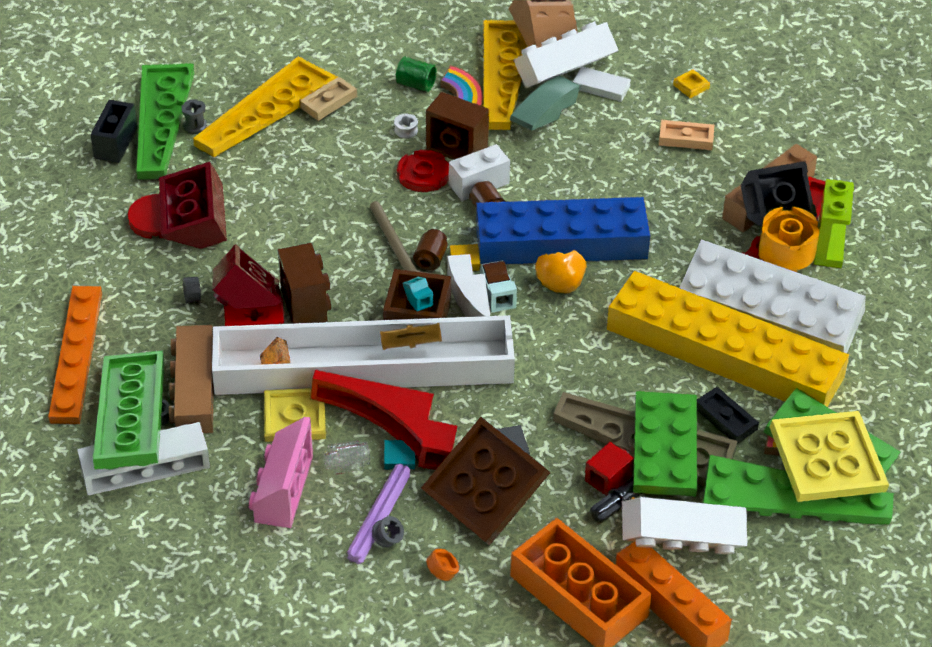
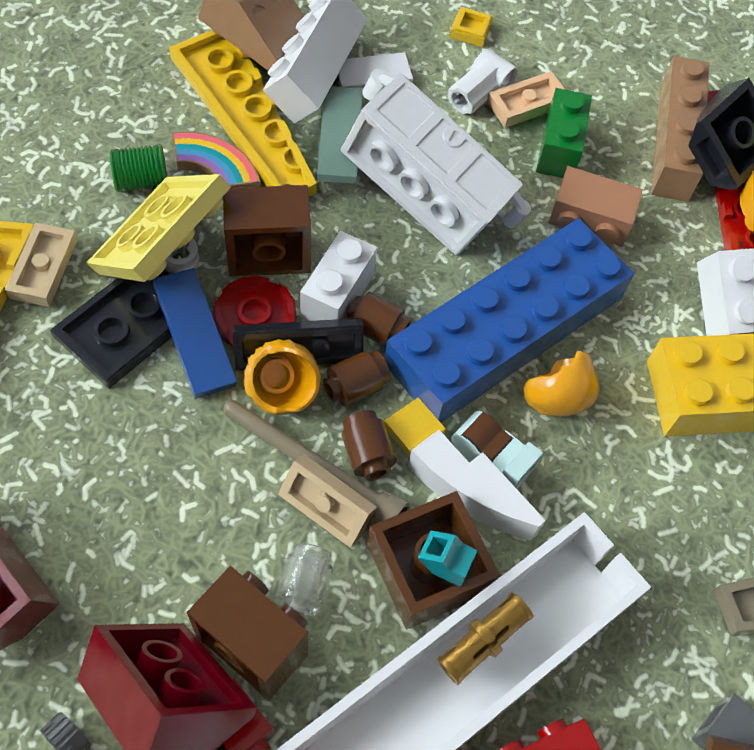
camera: 40 degrees left, 15 degrees up
none -> black tile [50,269,172,389]
none -> light yellow plate [86,174,231,282]
none -> blue tile [153,268,237,399]
none -> black tile [233,318,364,370]
none -> light orange hair [243,339,321,415]
none -> clear brick [274,543,333,620]
none -> tan plate [278,454,377,548]
none -> reddish brown brick [323,351,391,407]
none -> white container [341,69,531,255]
none -> white piece [447,48,519,115]
none -> green brick [536,87,592,178]
none -> nougat brick [548,166,643,247]

